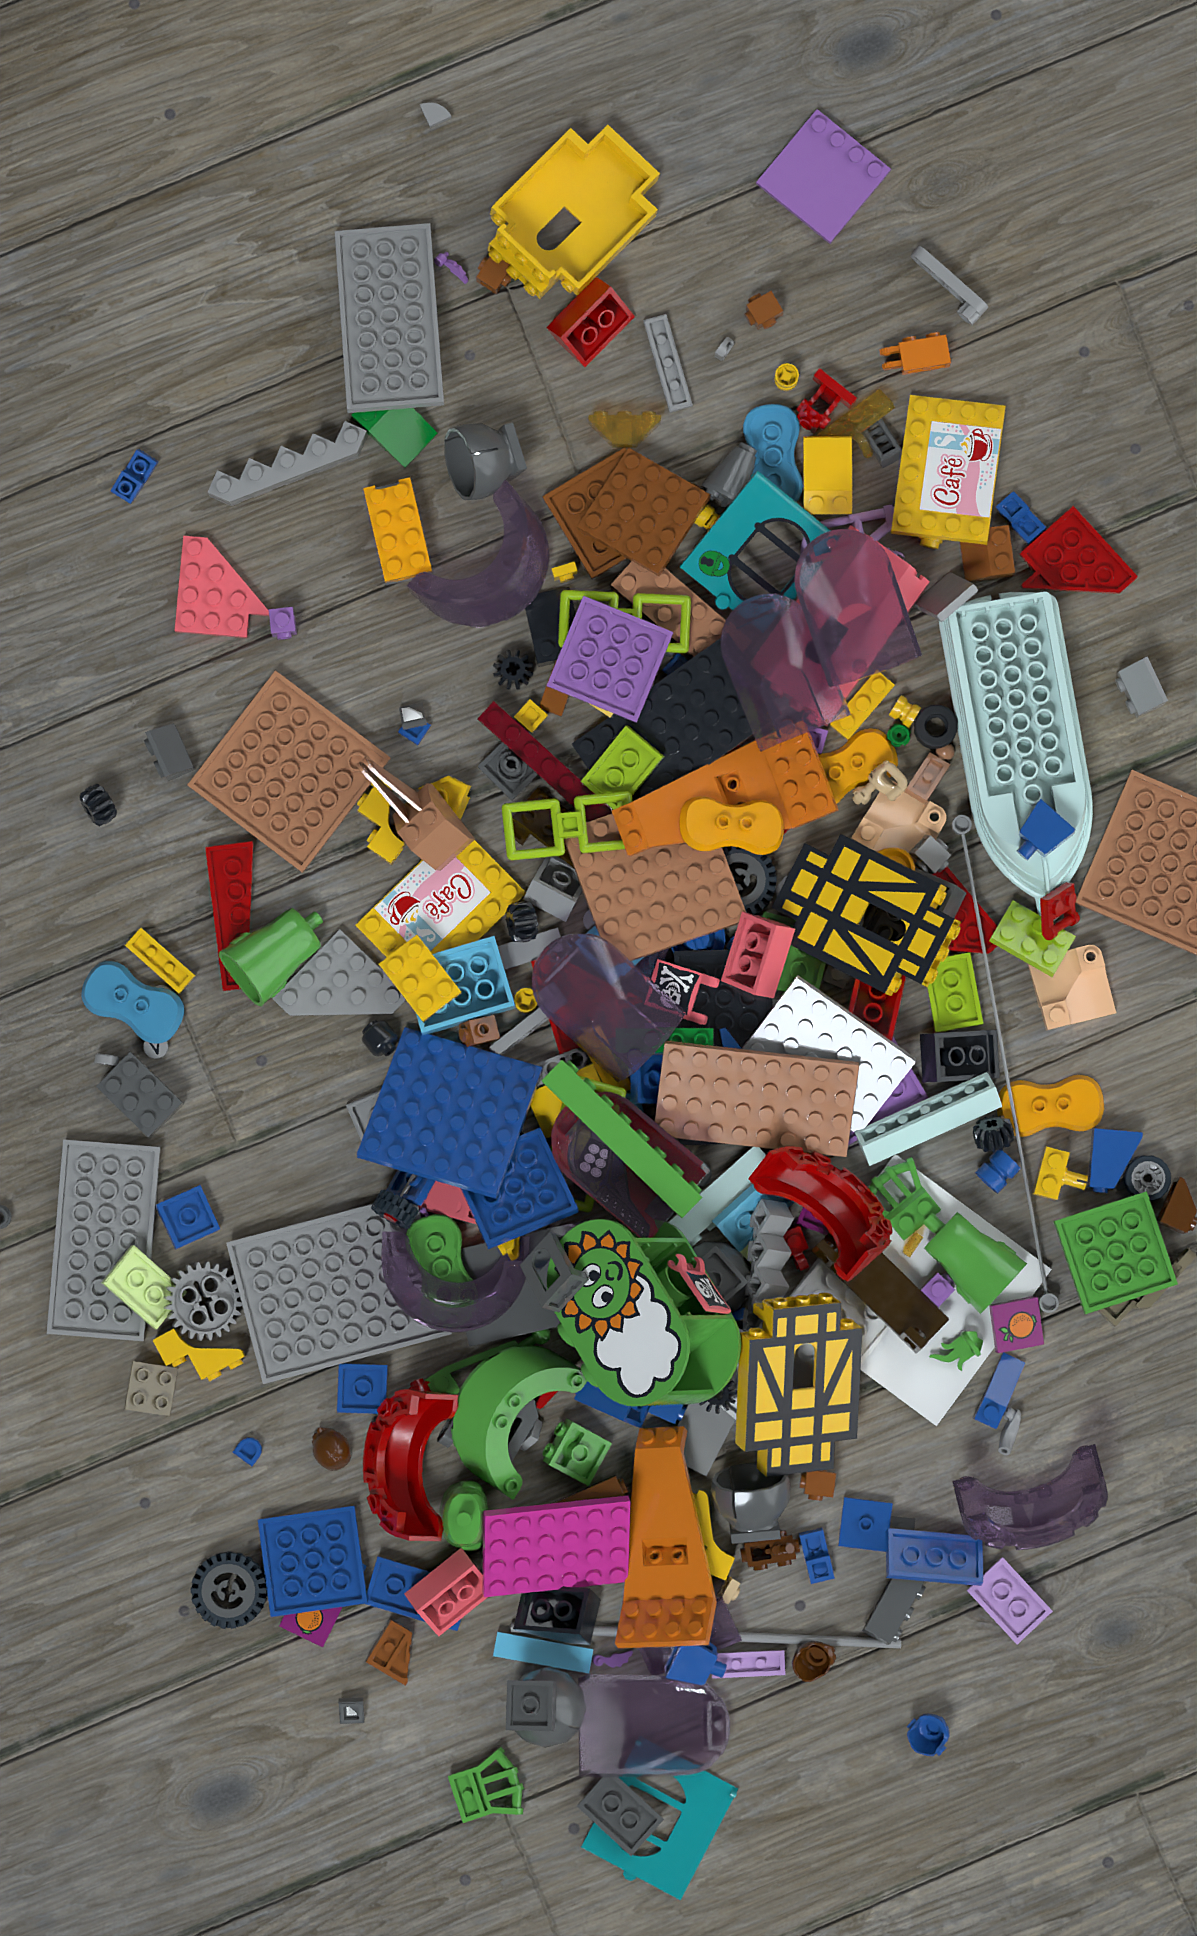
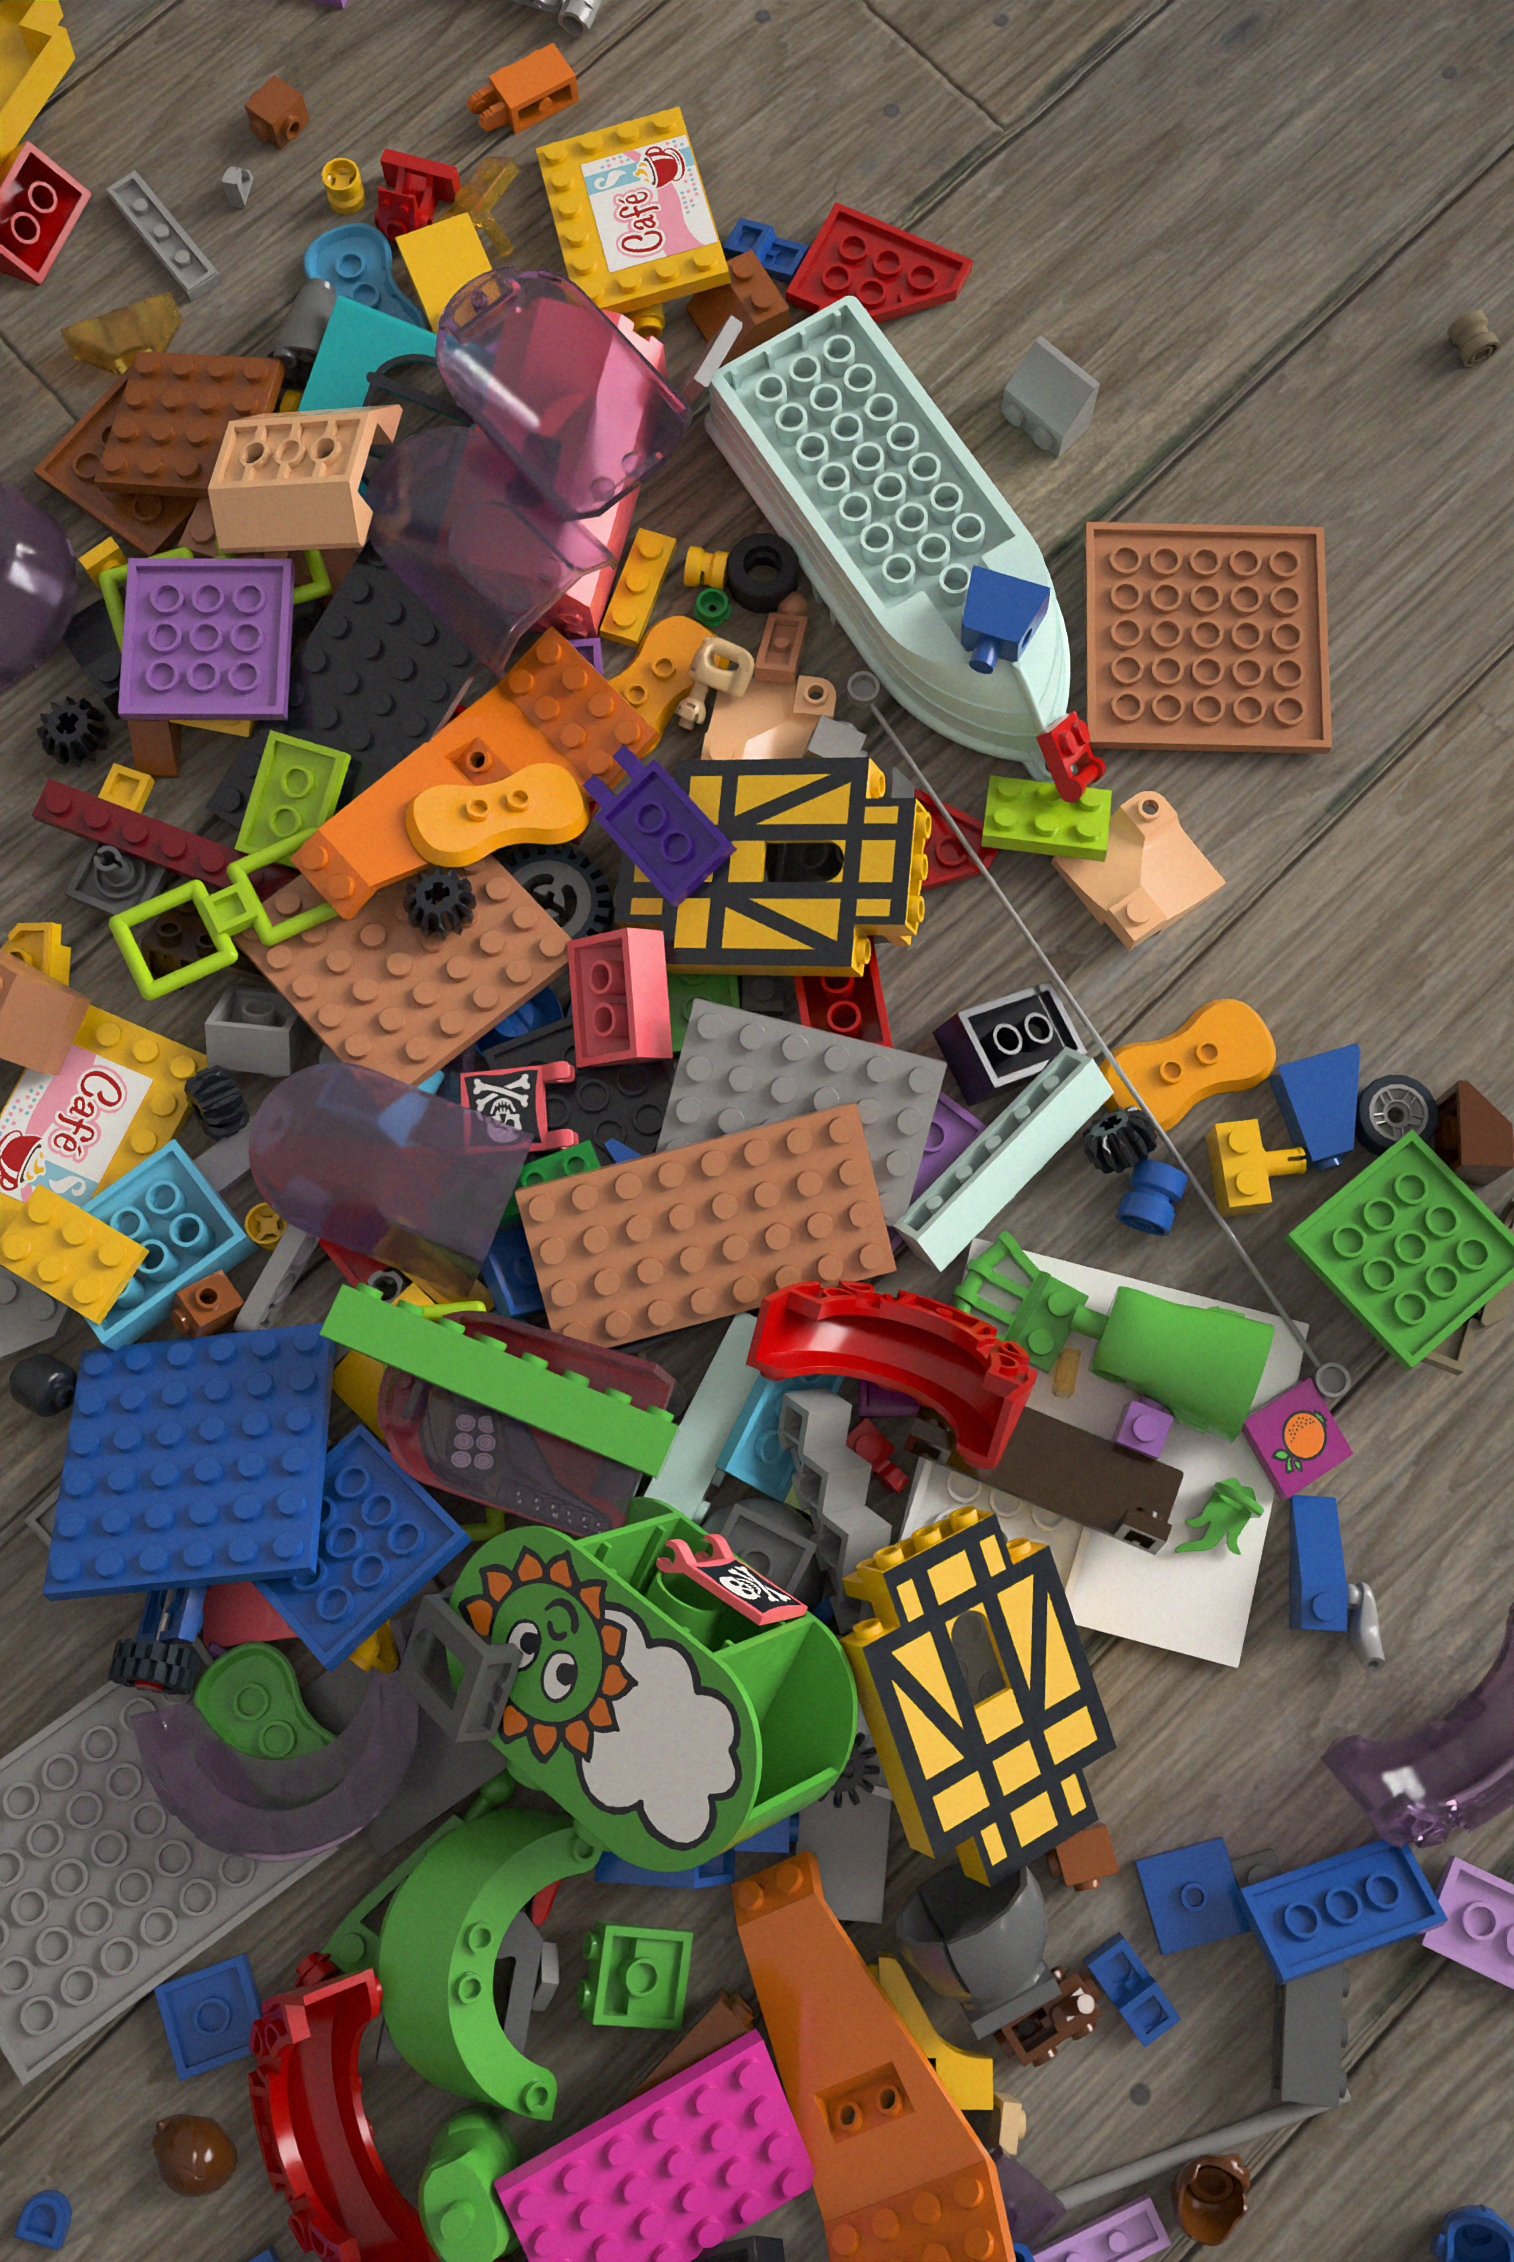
camera: 20 degrees left, 10 degrees down
dark grey slope [857,413,902,468] -> none
lime plate [927,952,984,1033] -> none
none -> light nougat slope [208,404,403,554]
none -> black gear [403,865,477,941]
none -> dark purple tile [582,745,737,908]

